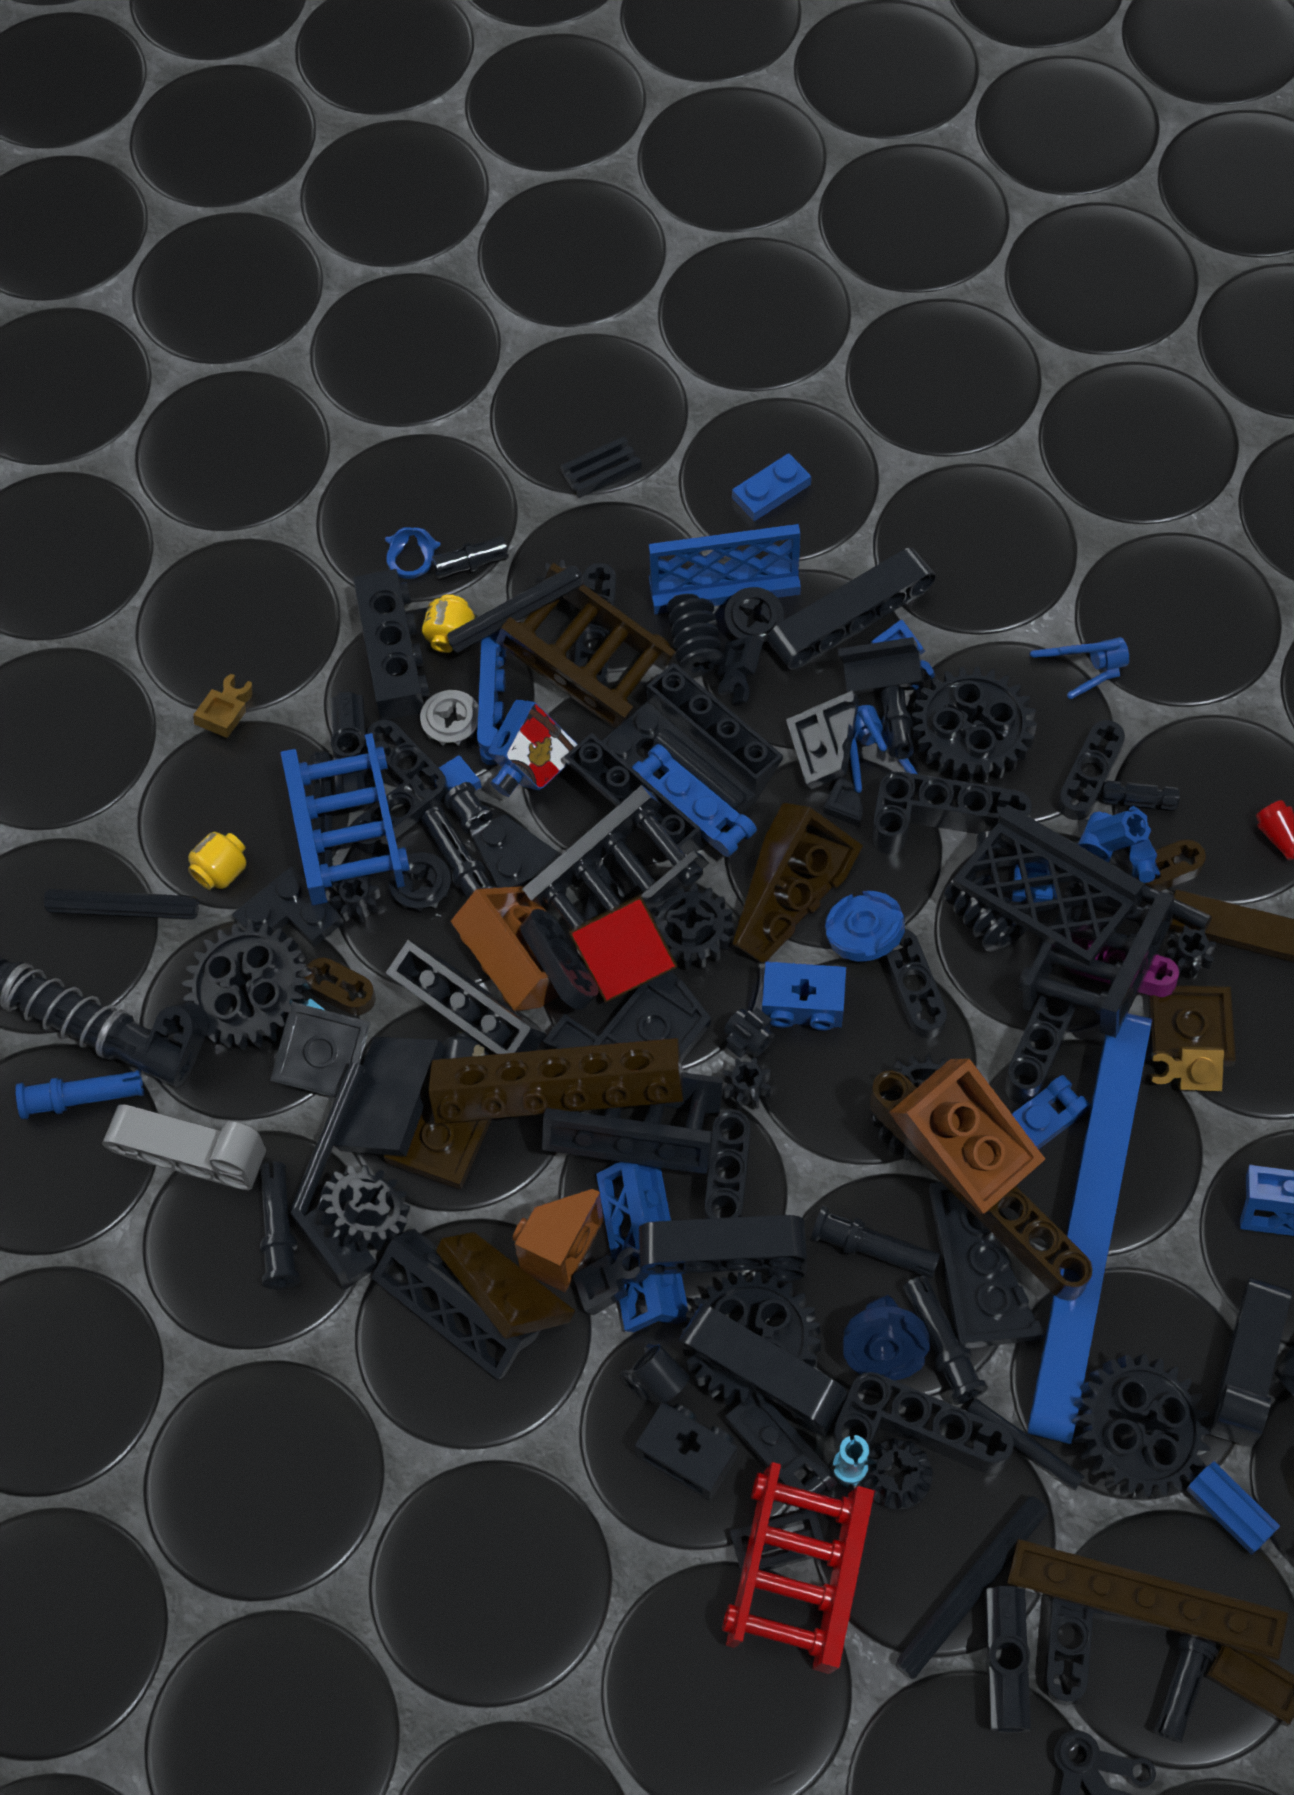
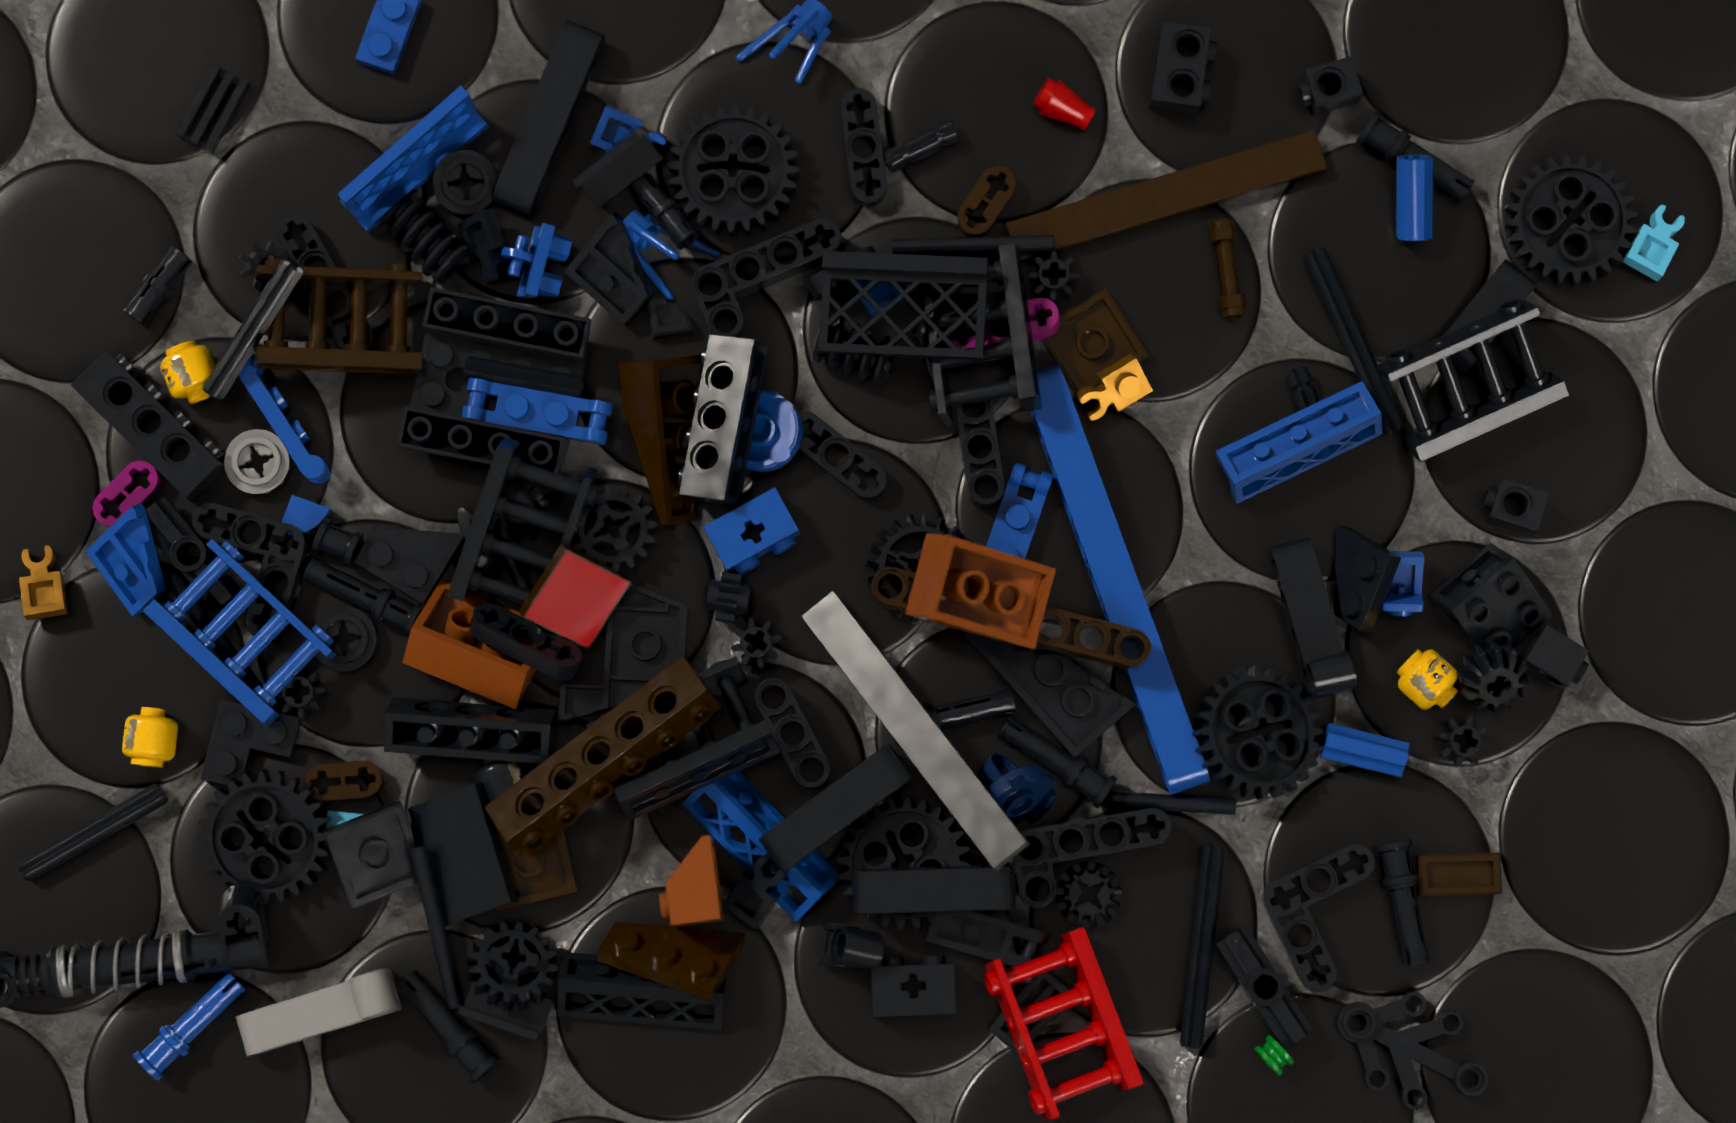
camera: 35 degrees left, 20 degrees up
blue piece [385,527,441,579] -> none
torso [488,700,578,797] -> none
medium azure pin [833,1435,869,1487] -> none
dark brown tile [1008,1539,1289,1660] -> none
blue piece [1078,808,1151,862] -> none
blue piece [1129,806,1160,883] -> none
none -> blue wing [85,503,166,617]
none -> magenta beam [92,460,162,528]
none -> blue hips [500,223,572,300]
none -> brick [678,334,769,508]
none -> tile [801,591,1029,870]
none -> green bush [1254,1035,1294,1076]

